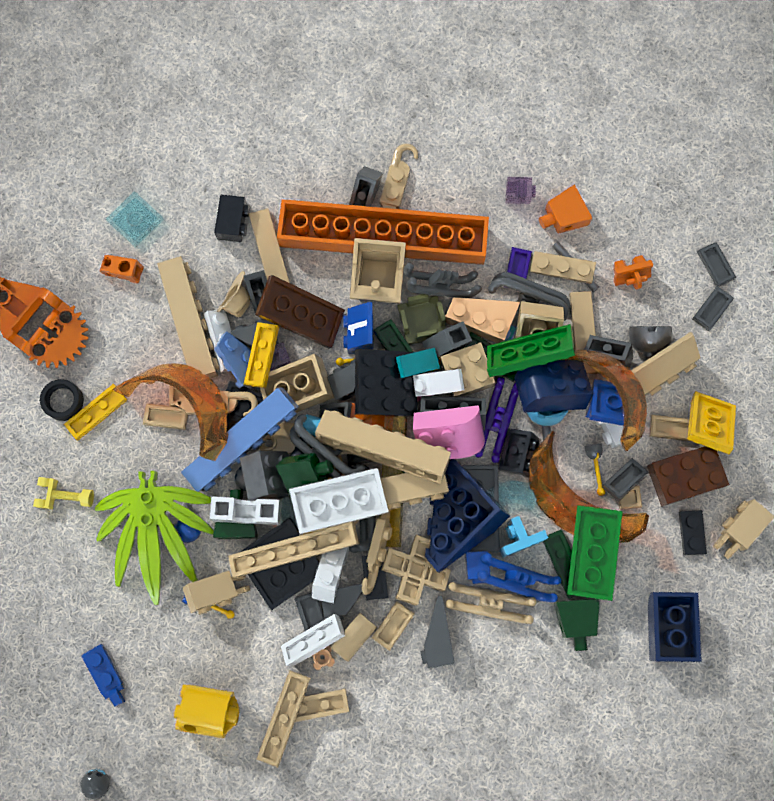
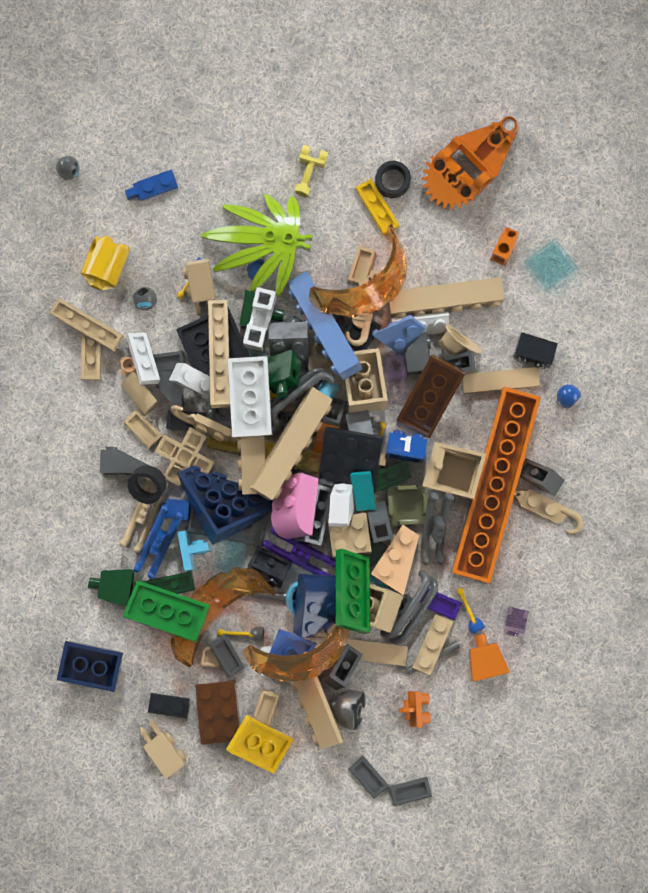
camera: 100 degrees right, 5 degrees up
yellow tile [244,322,279,389] -> none
none -> black tyre [127,465,167,504]
none -> dark grey piece [133,287,157,311]
none -> hinge [457,588,485,634]
none -> blue piece [557,384,581,408]

